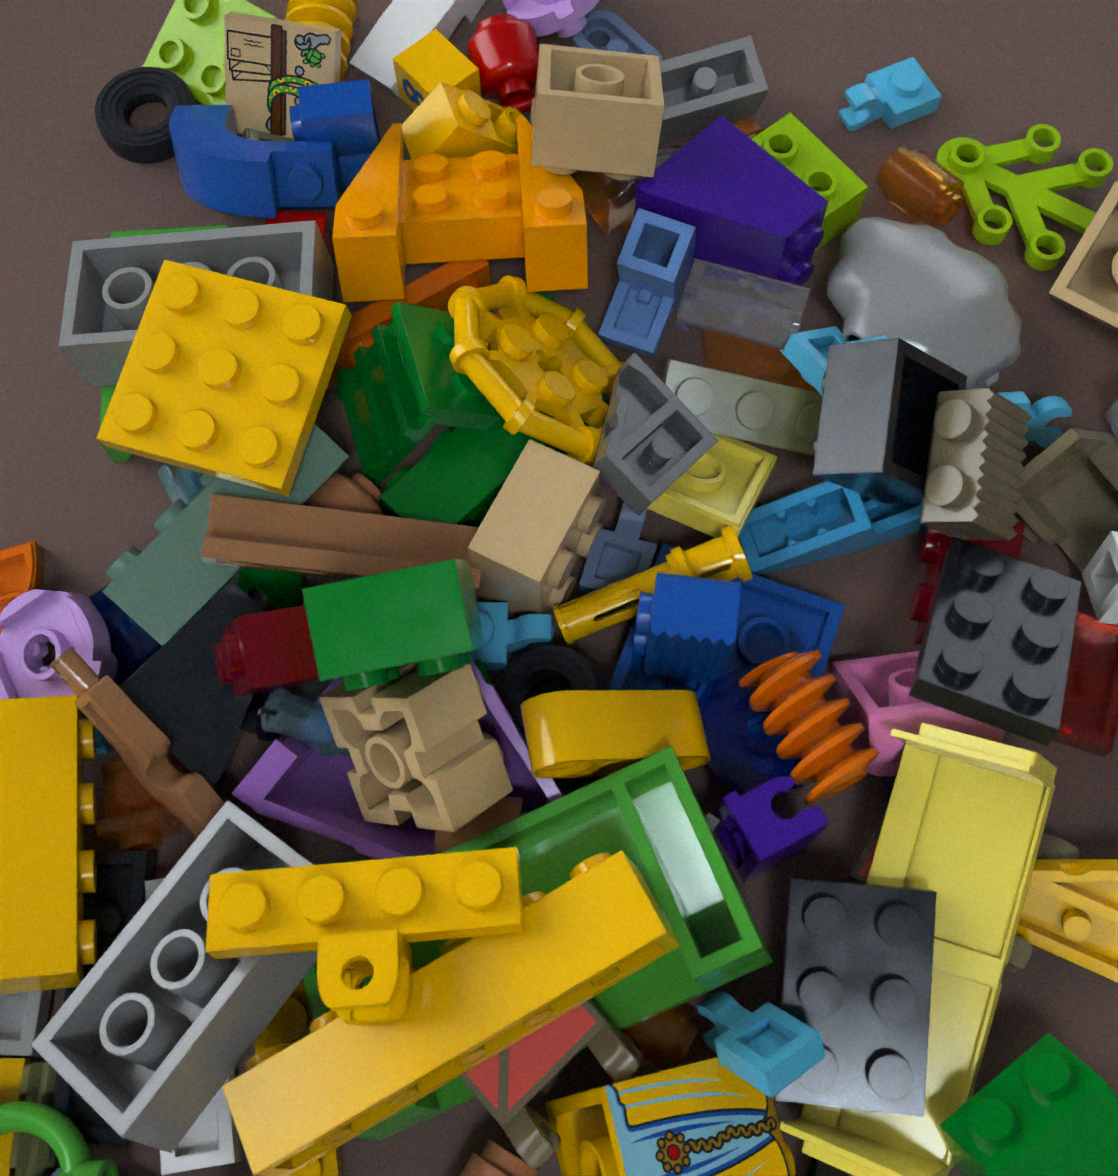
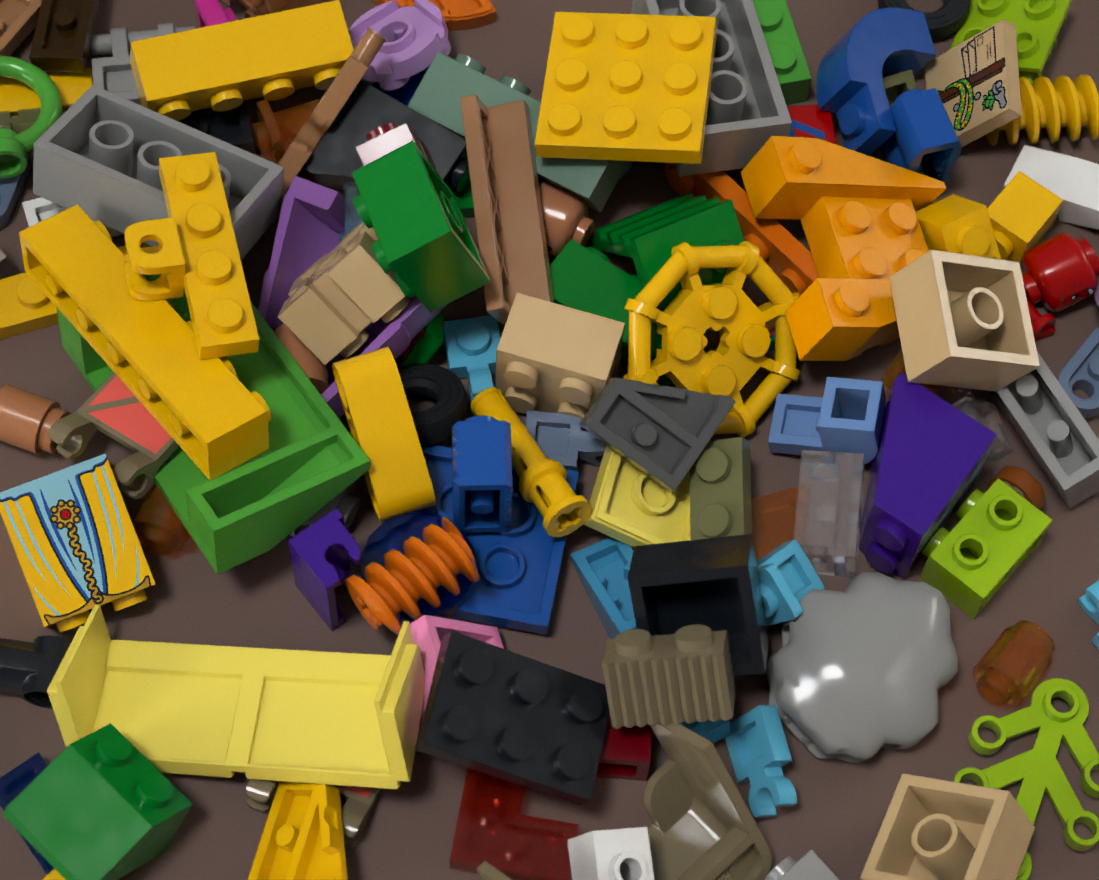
camera: 75 degrees right, 5 degrees down
medium azure plate [697,991,825,1098] -> none
black plate [774,876,937,1117] -> none

